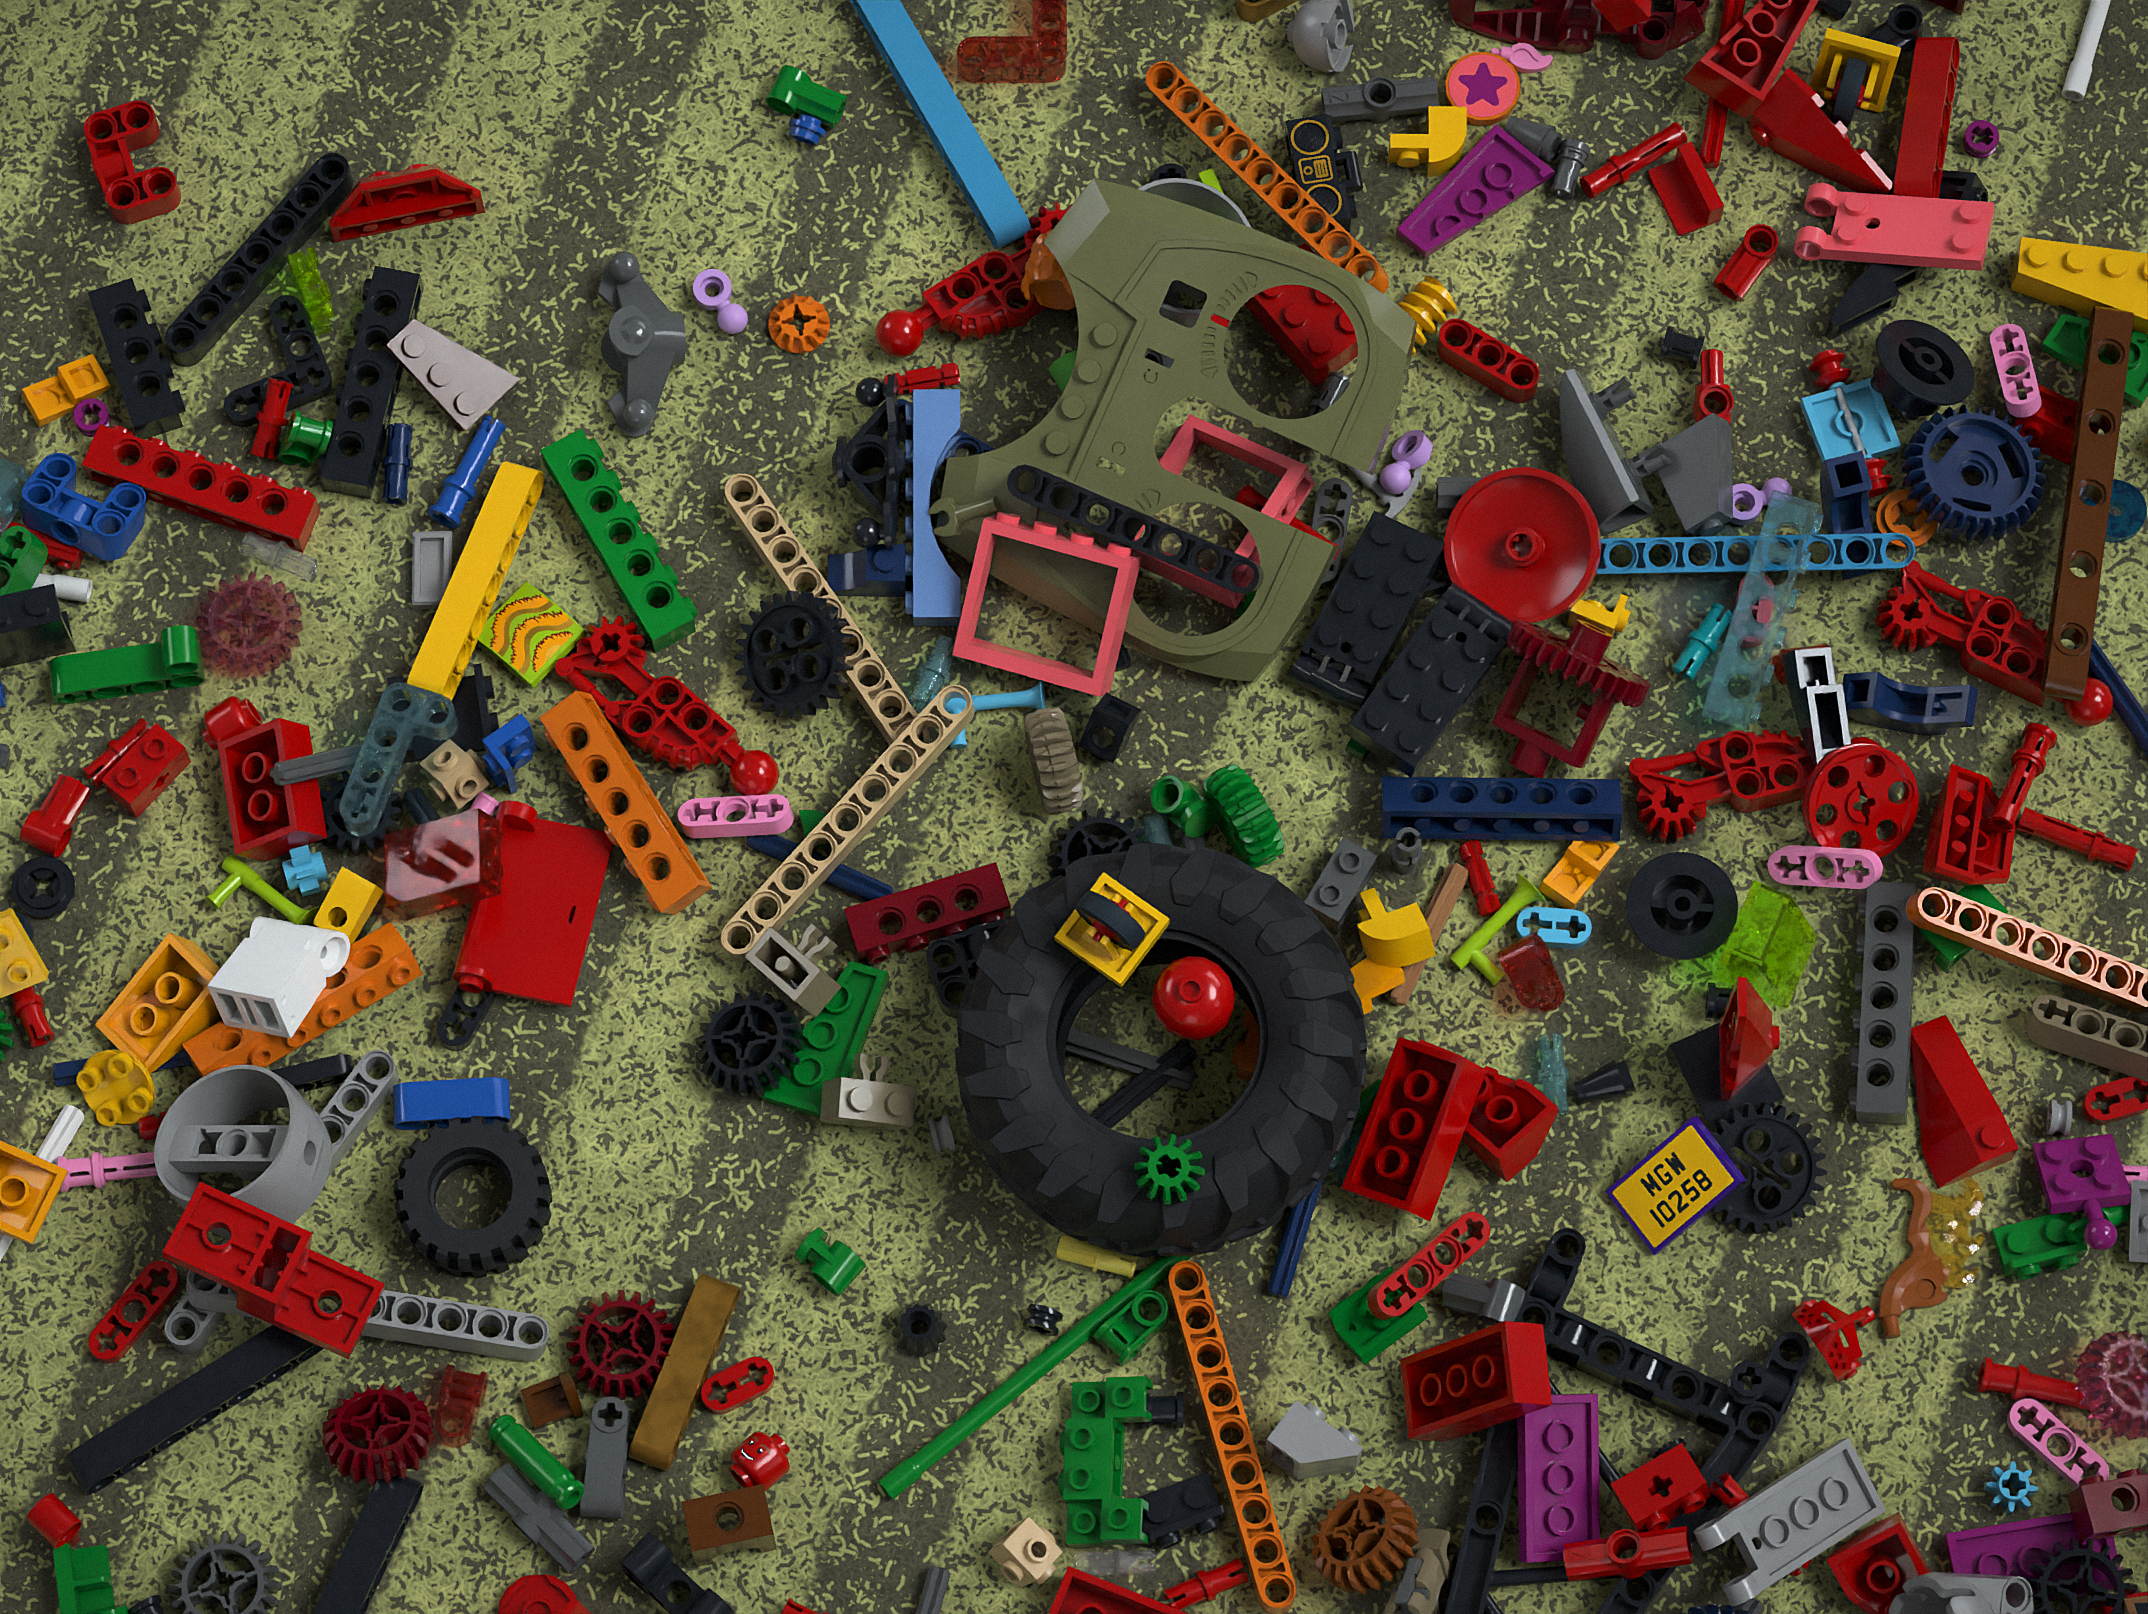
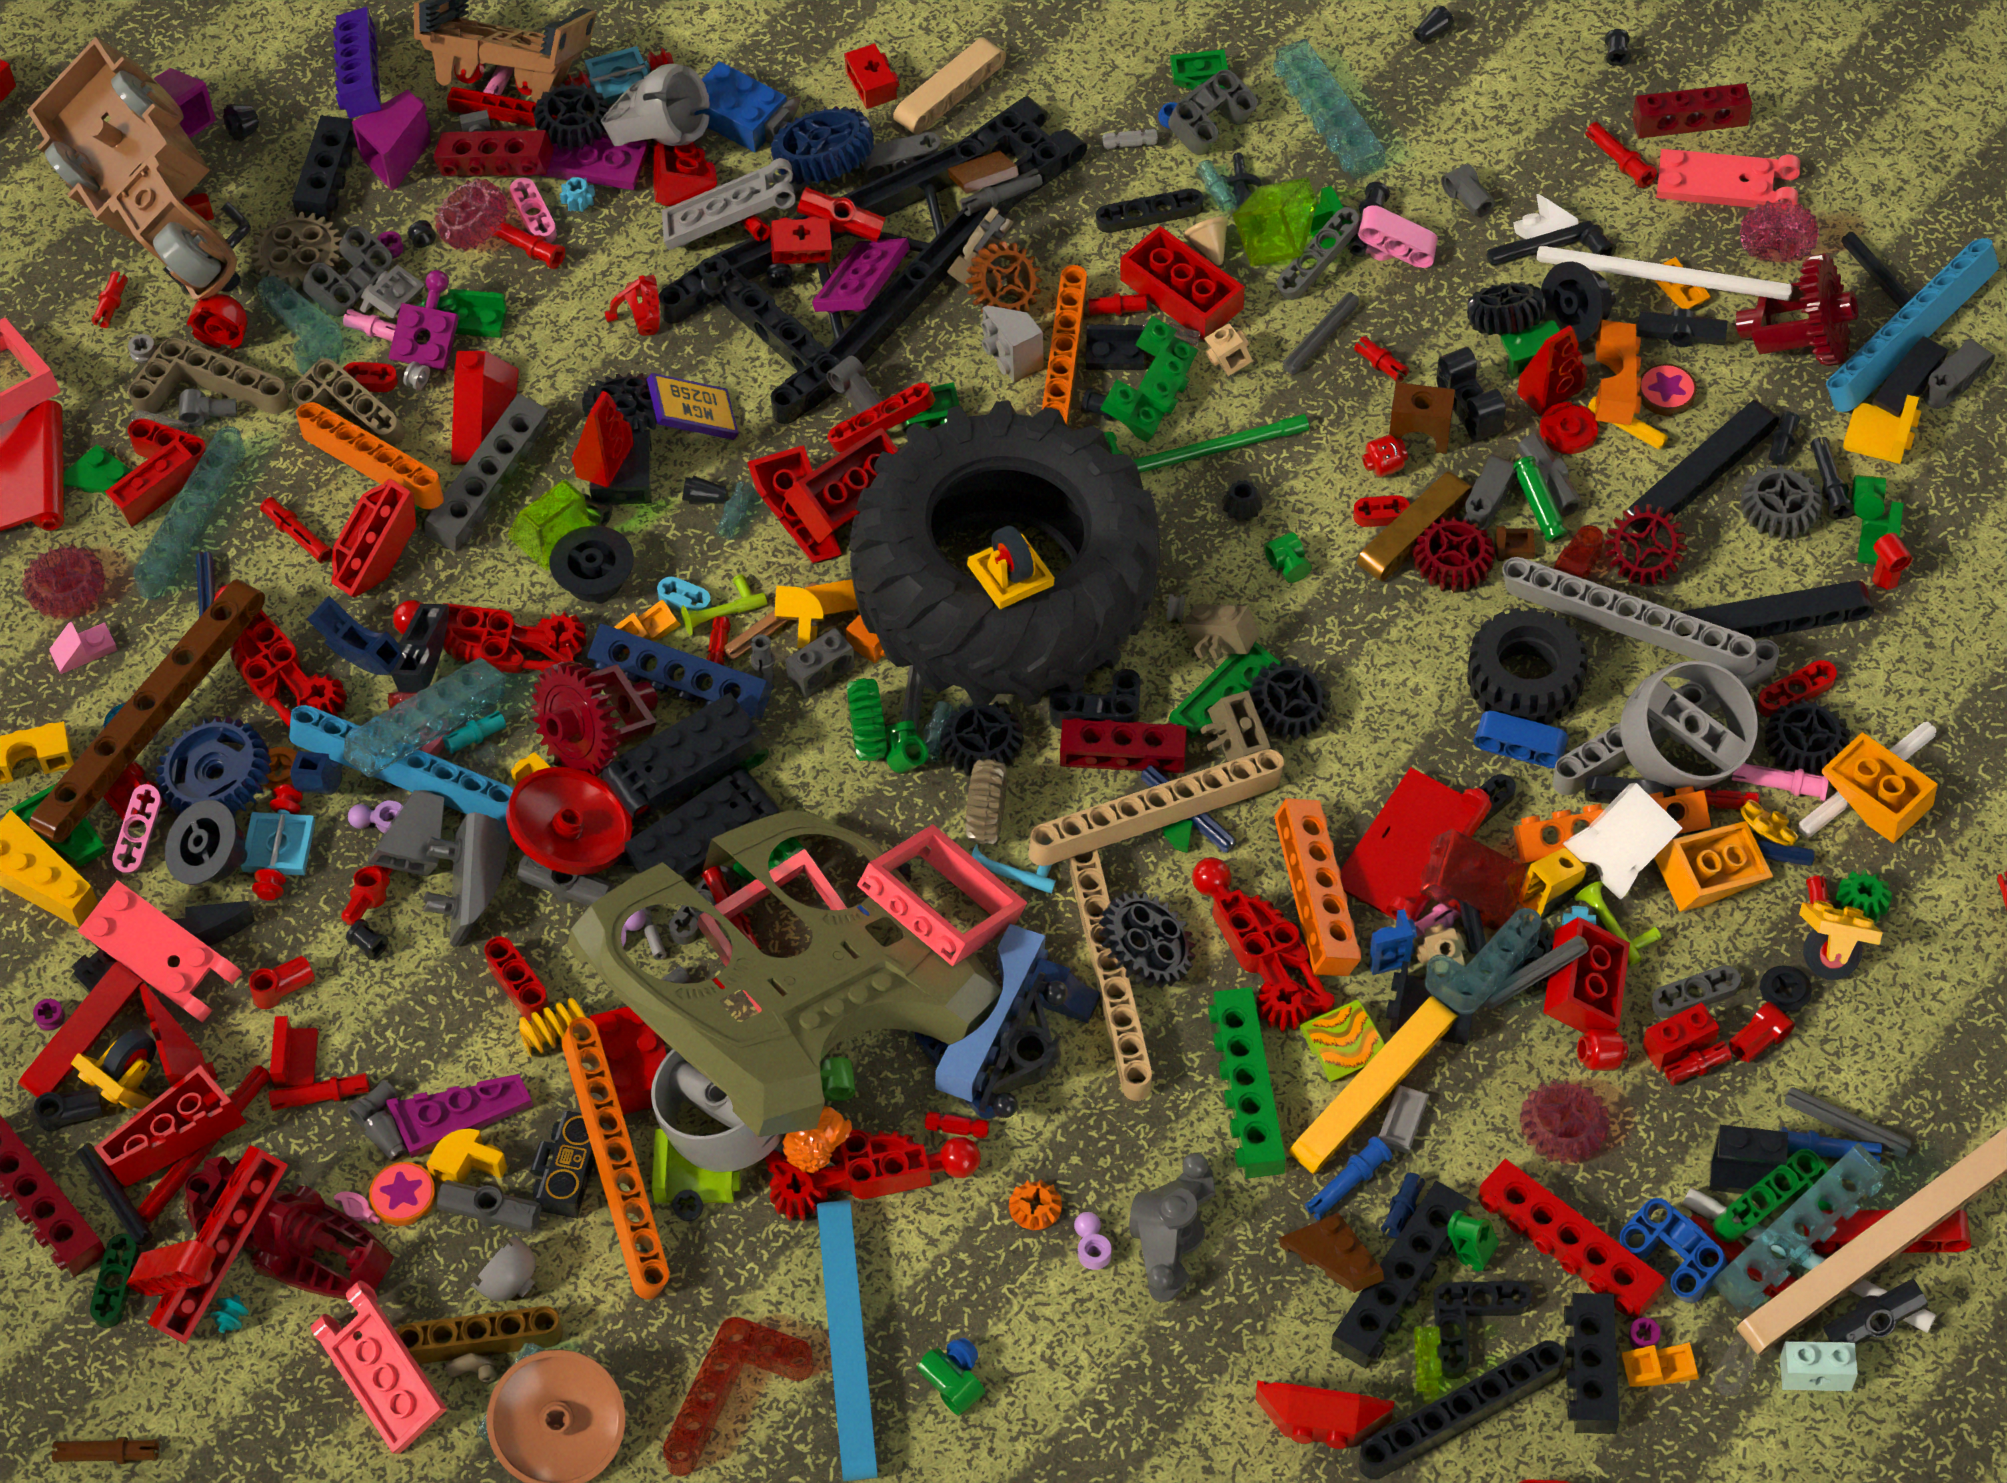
camera: 155 degrees left, 15 degrees down
green beam [48,625,205,705] -> none
red bracket [162,1182,385,1359] -> none
clear axle [240,531,318,580] -> none
red pin [250,378,293,459] -> none
bright pink beam [677,794,794,838] -> none
clear light blue pin [908,636,955,713] -> none
olive bar [928,496,1001,538] -> none
black beam [1007,464,1264,594] -> none
black bush [1023,1304,1063,1336] -> none
black brick [1078,692,1141,763] -> none
green gear [1134,1134,1205,1206] -> none
red cylinder [1152,956,1235,1041] -> none
red brick [1400,1321,1552,1442] -> none
clear red piece [1498,932,1565,1012] -> none
bright pink beam [1768,845,1883,889] -> none
red wedge [1802,743,1919,863] -> none
piece [1878,1177,1984,1339] -> none
red pin [1989,723,2058,833] -> none
none -> dark grey beam [1651,965,1741,1018]
none -> black gear [1765,698,1850,776]

